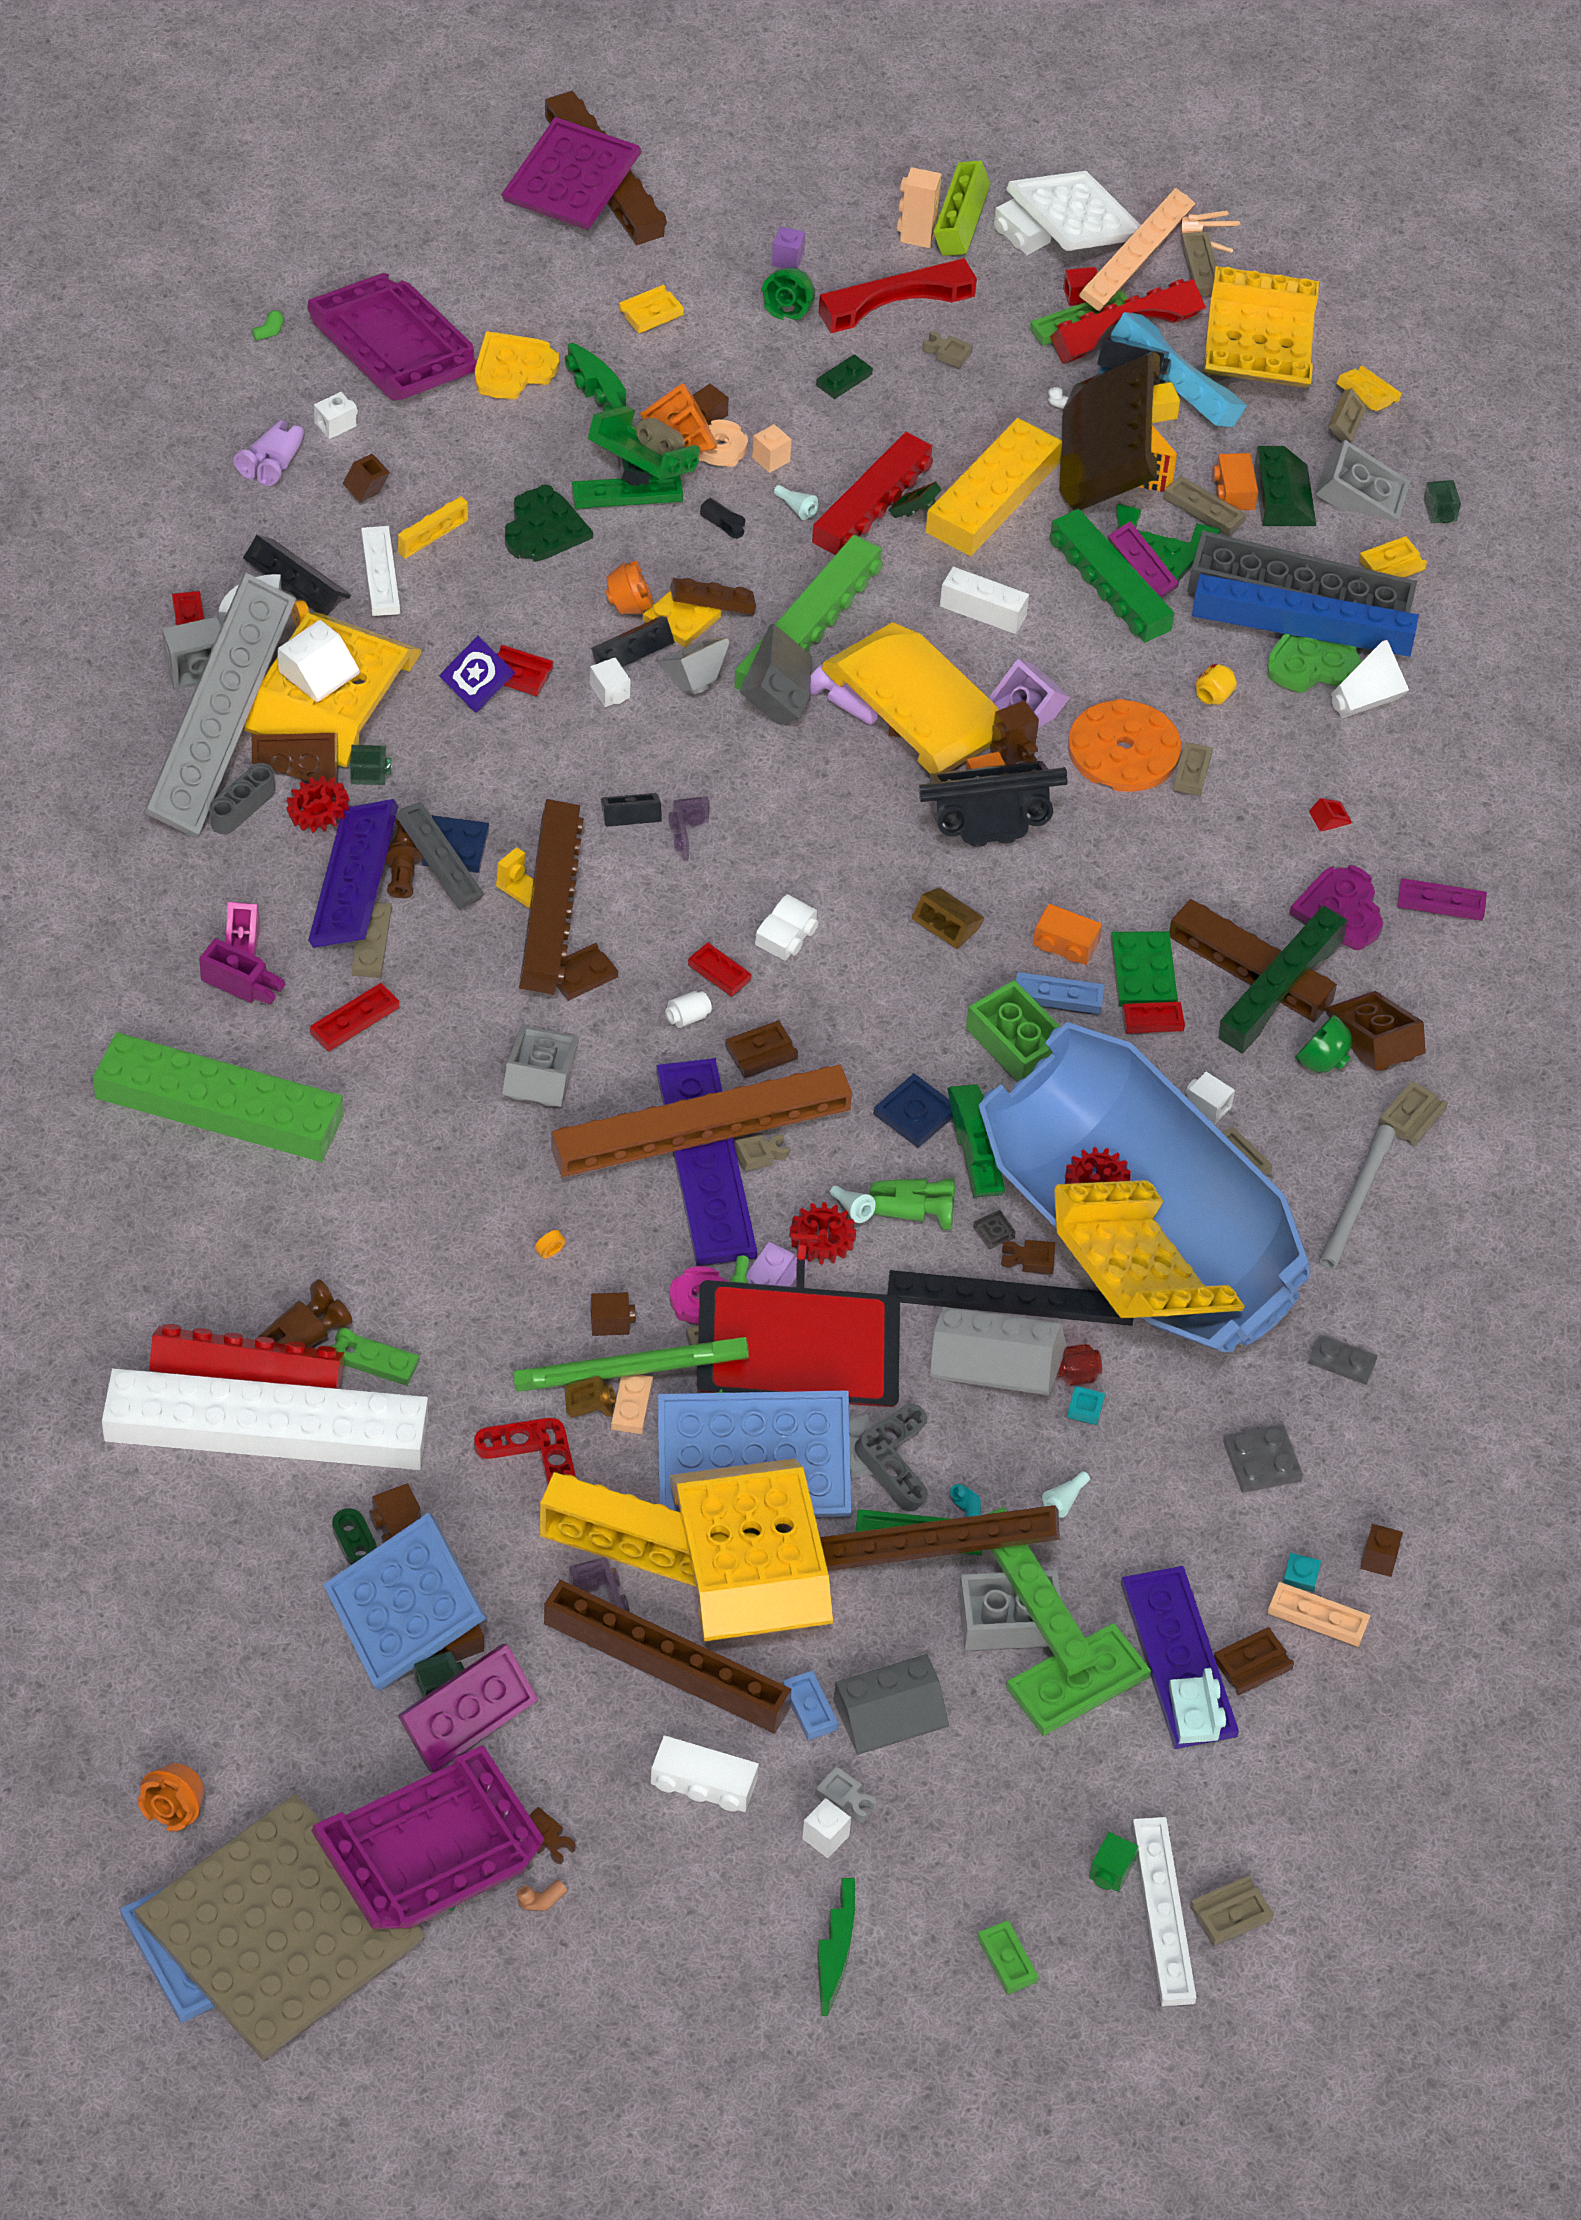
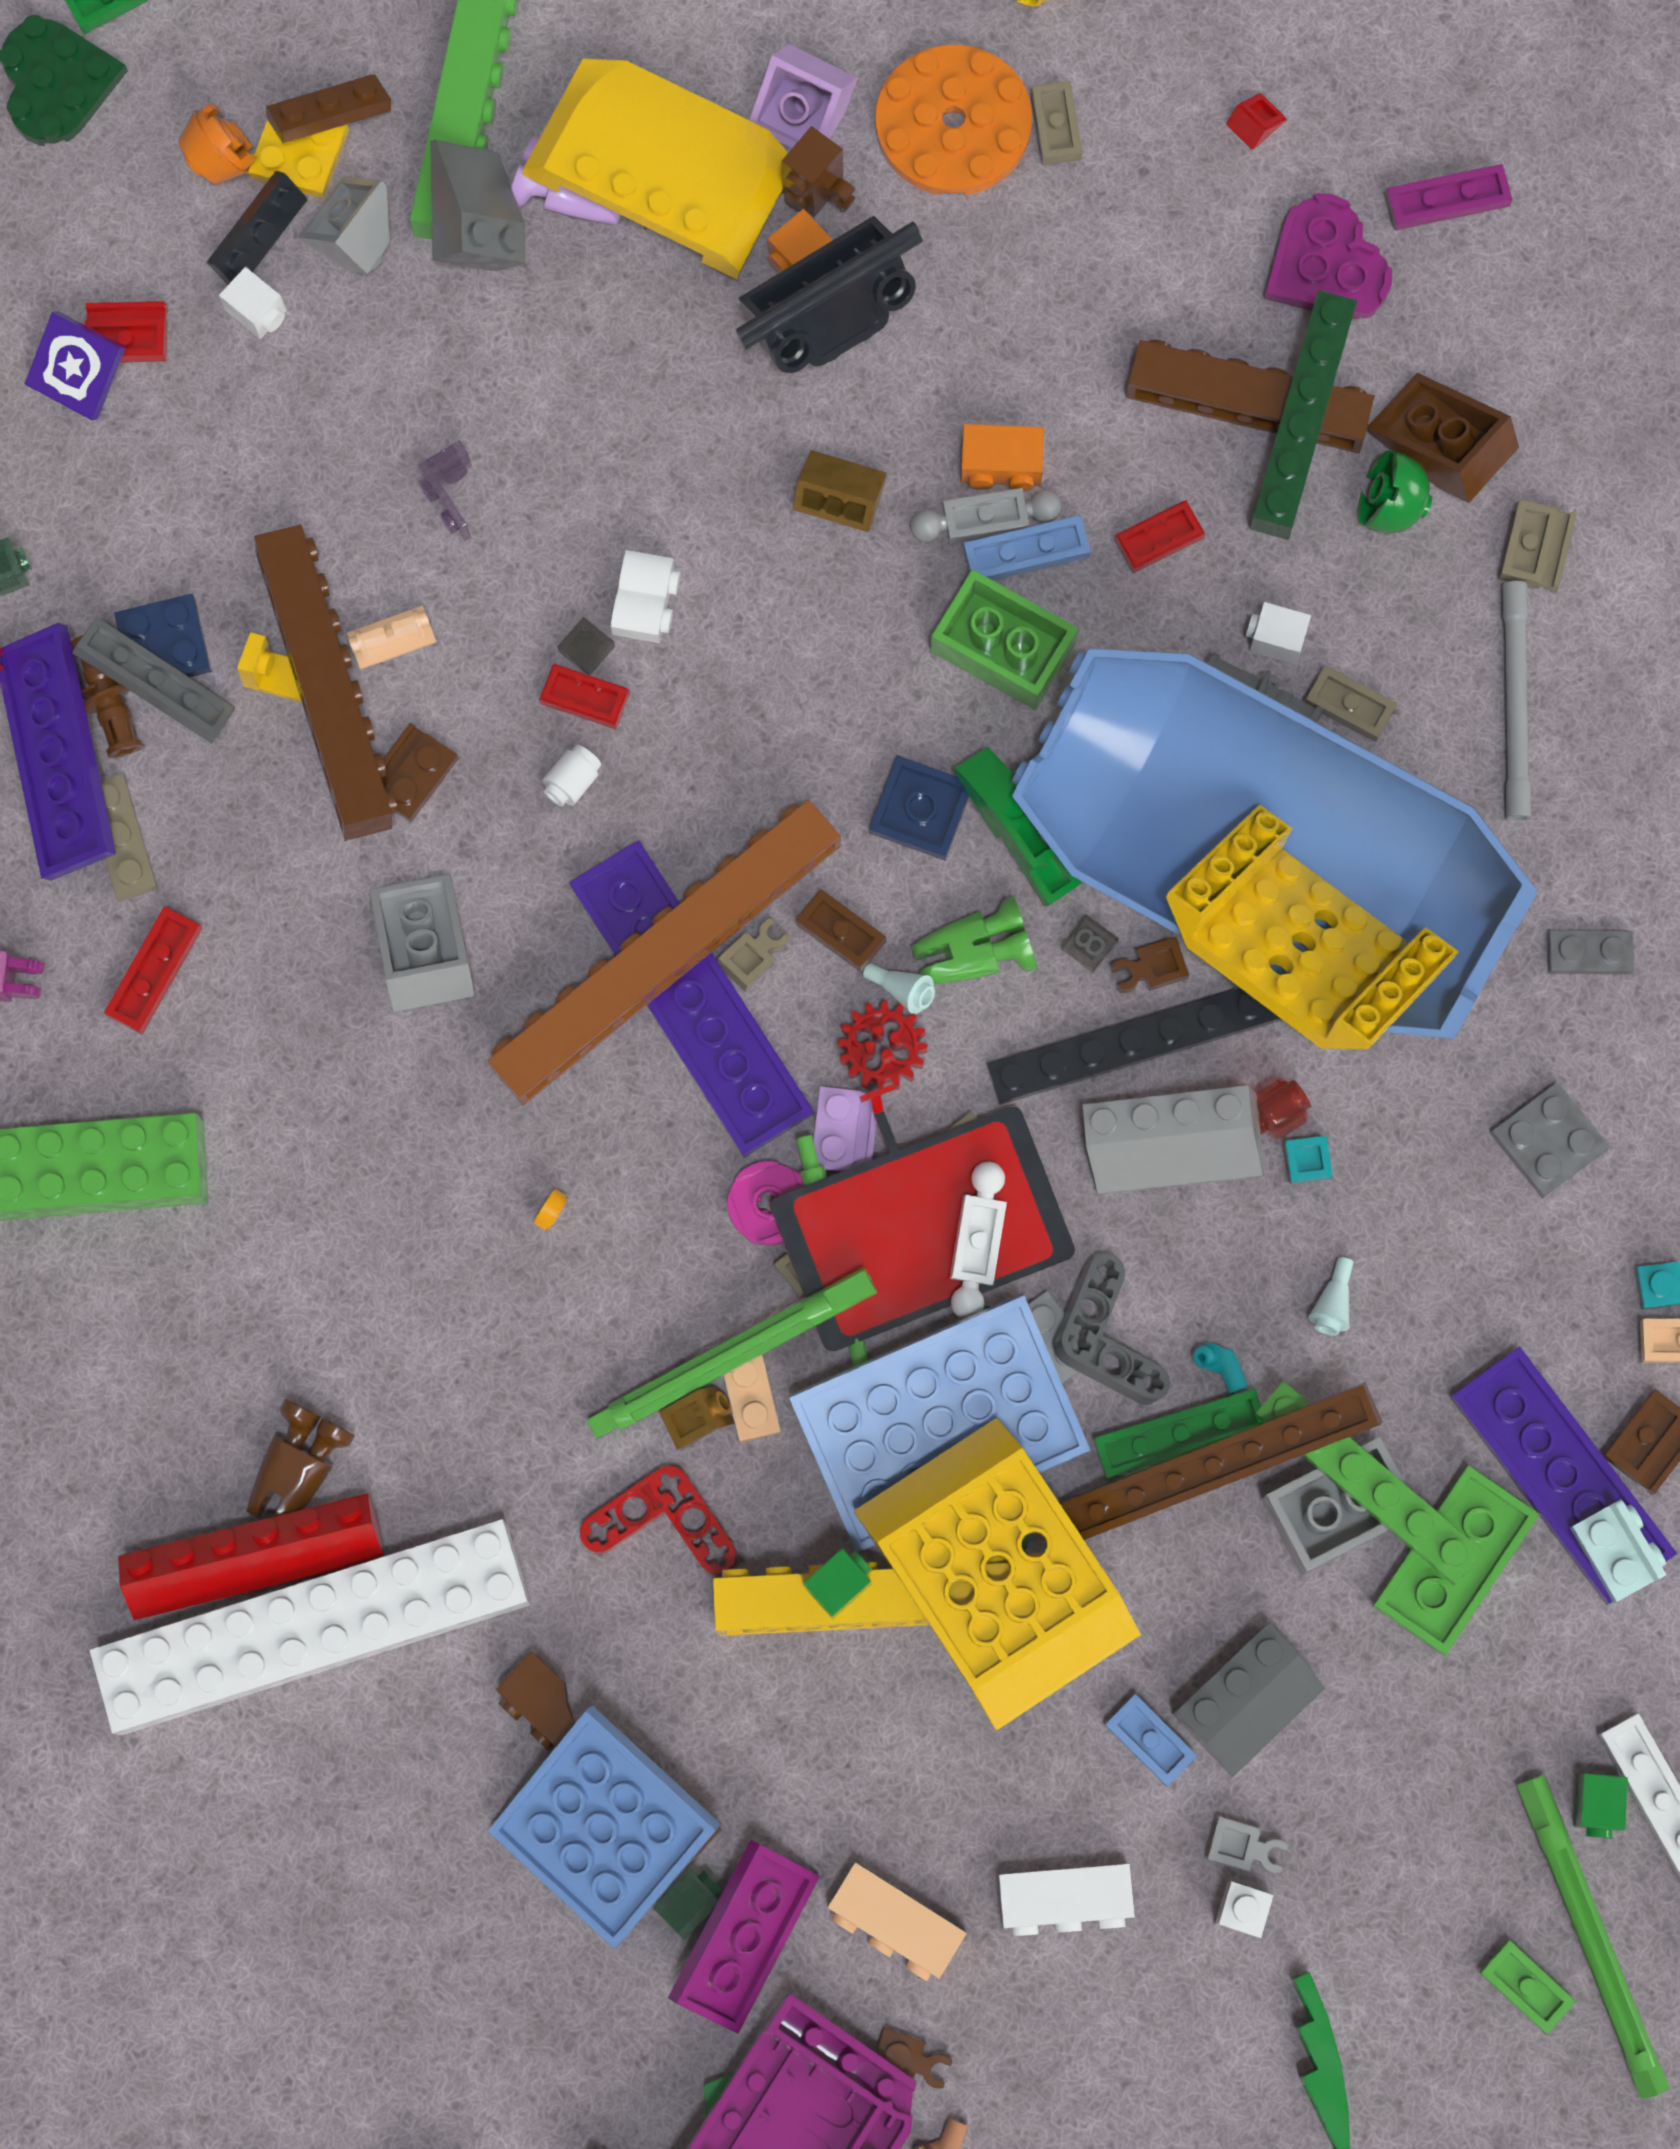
camera: 15 degrees left, 25 degrees up
bright green plate [331,1328,420,1386] -> none
dark green plate [332,1508,377,1565] -> none
reddish brown brick [544,1579,792,1734] -> none
clear purple bracket [569,1557,629,1612] -> none
reddish brown brick [590,1292,636,1336] -> none
black slope [601,793,662,827] -> none
reddish brown plate [725,1020,798,1078] -> none
red gear [1065,1147,1131,1184] -> none
green plate [1111,931,1178,1007] -> none
none -> light nougat hinge [347,605,437,670]
none -> clear smoke plate [557,617,615,675]
none -> reddish brown plate [796,889,887,972]
none -> green brick [803,1549,872,1619]
none -> light nougat brick [828,1862,967,1981]
none -> light grey plate [910,488,1062,544]
none -> white plate [949,1162,1007,1319]
none -> bright green piece [1517,1774,1670,2100]

